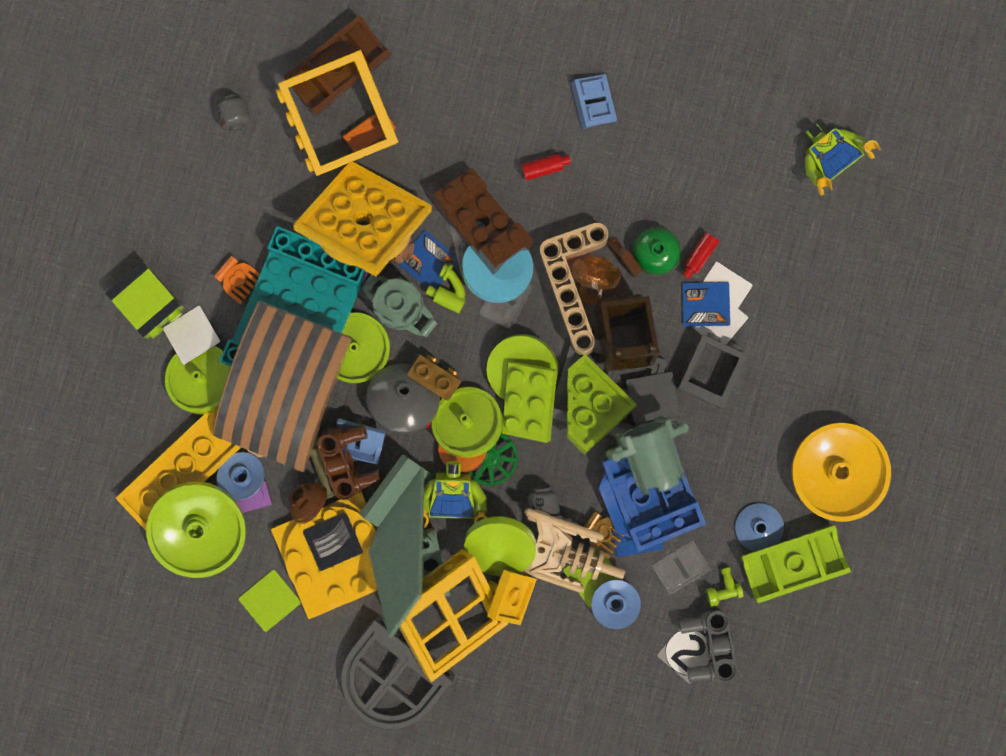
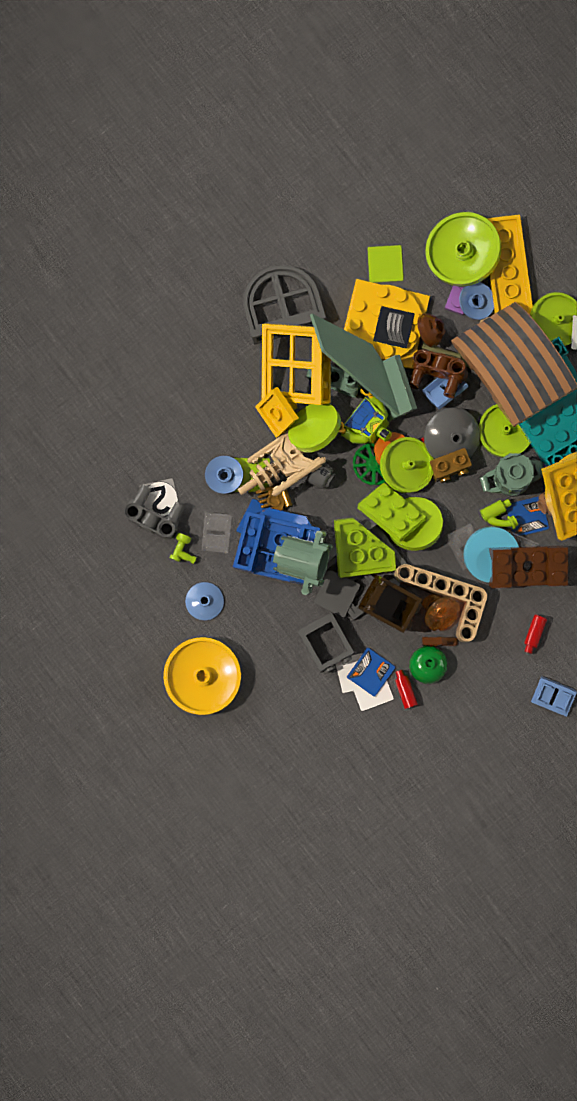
camera: 125 degrees right, 5 degrees down
lime piece [740,524,851,603] -> none
torso [804,124,881,196] -> none

